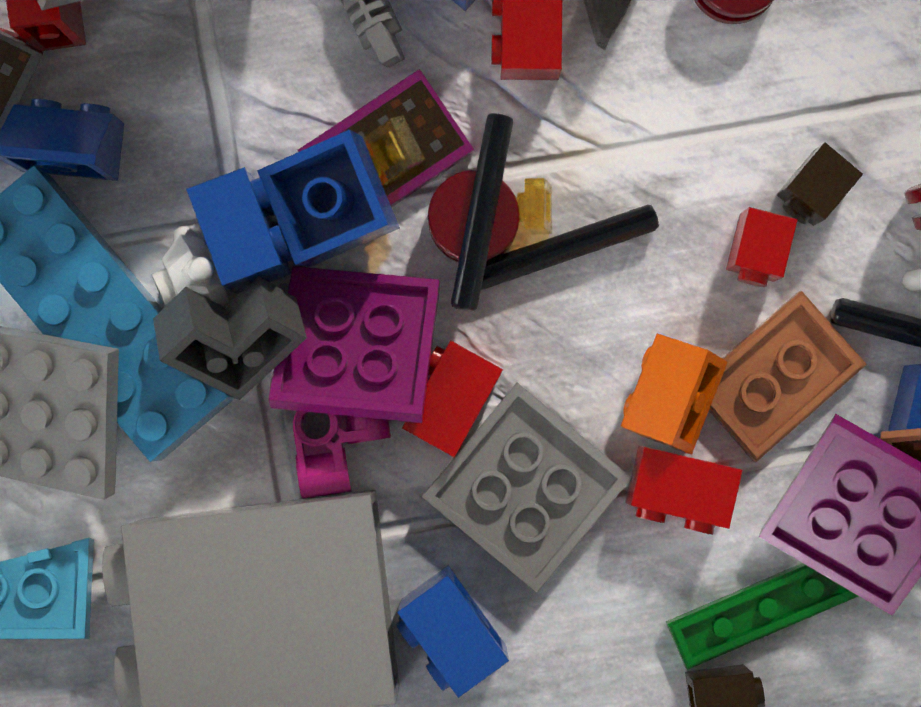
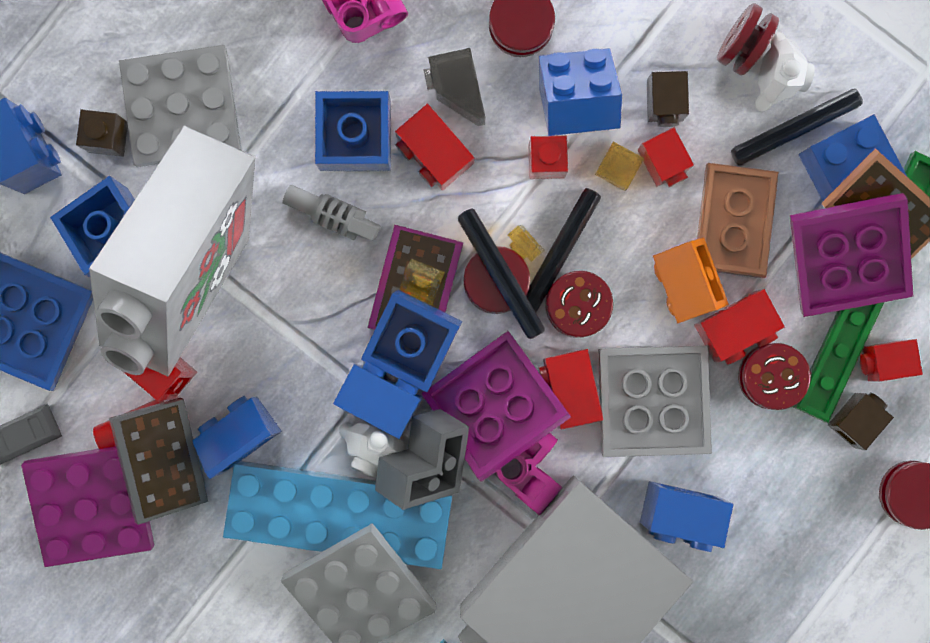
camera: 40 degrees left, 0 degrees up
none -> red brick [528,135,568,179]
none -> blue brick [539,48,622,136]
none -> dark red head [545,271,614,338]
none -> clear yellow plate [595,141,644,191]
none -> dark red head [738,343,811,410]
none -> red brick [860,339,923,382]

